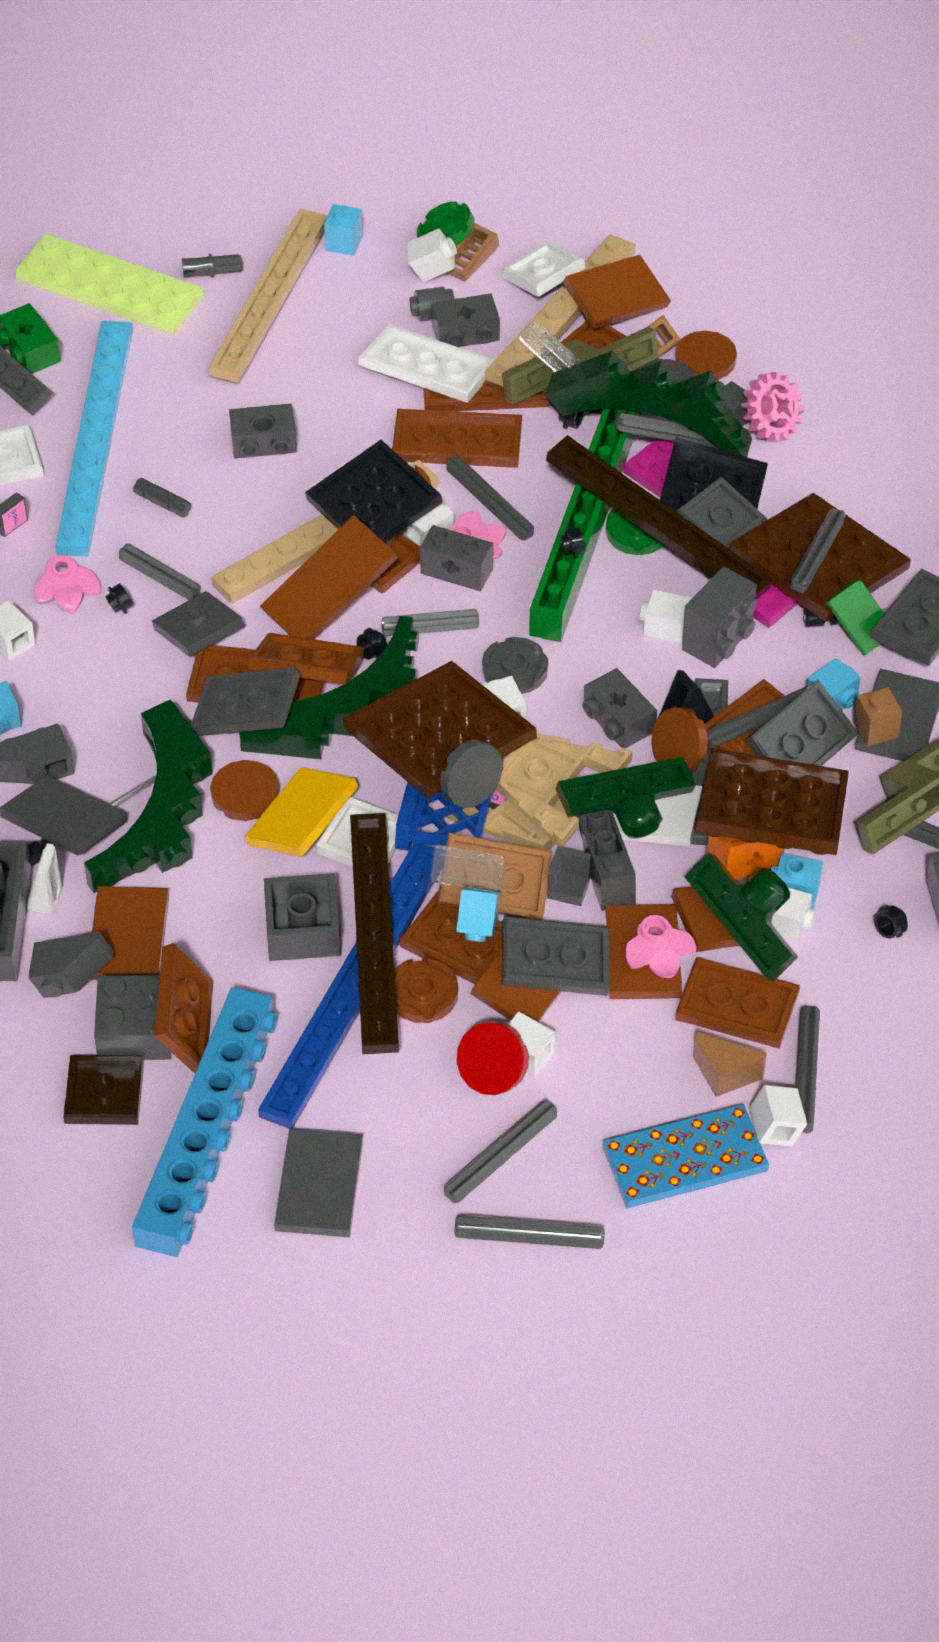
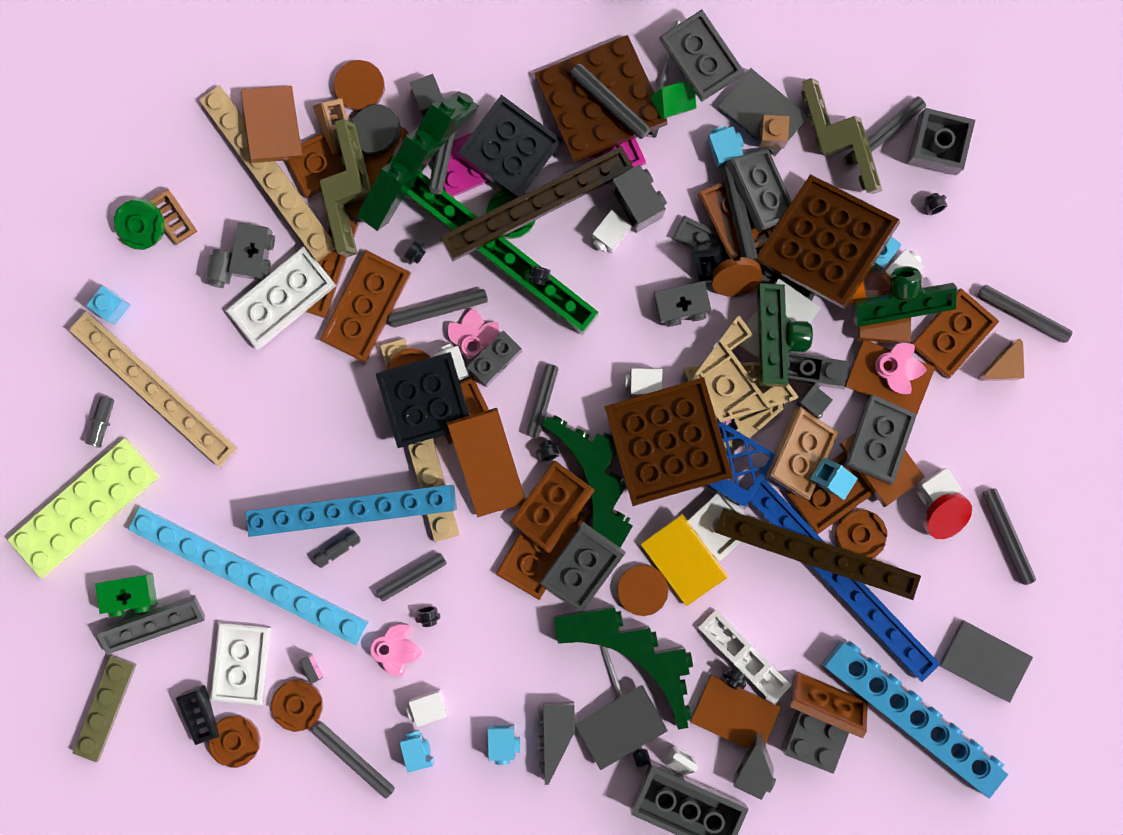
camera: 65 degrees left, 35 degrees up
dark brown tile [63,1055,144,1125] -> none
dark grey plate [152,591,244,657] -> none
dark grey brick [229,403,297,459] -> none
dark grey brick [264,873,341,961] -> none
white brick [408,229,457,282] -> none
clear tile [429,844,505,892] -> none
dark grey tile [440,740,503,808] -> none
dark grey axle [454,1215,605,1249] -> none
dark grey tile [482,637,549,694] -> none
white tile [501,241,586,297] -> none
clear tile [519,320,582,372] -> none
dark azure tile [603,1104,769,1209] -> none
dark grey tile [677,477,767,548] -> none
bright pink gear [741,372,805,442] -> none
white brick [749,1085,807,1146] -> none
none -> dark azure brick [245,485,457,537]
none -> black plate [404,241,426,265]
none -> white slope [698,610,792,705]
none -> black plate [722,667,748,690]

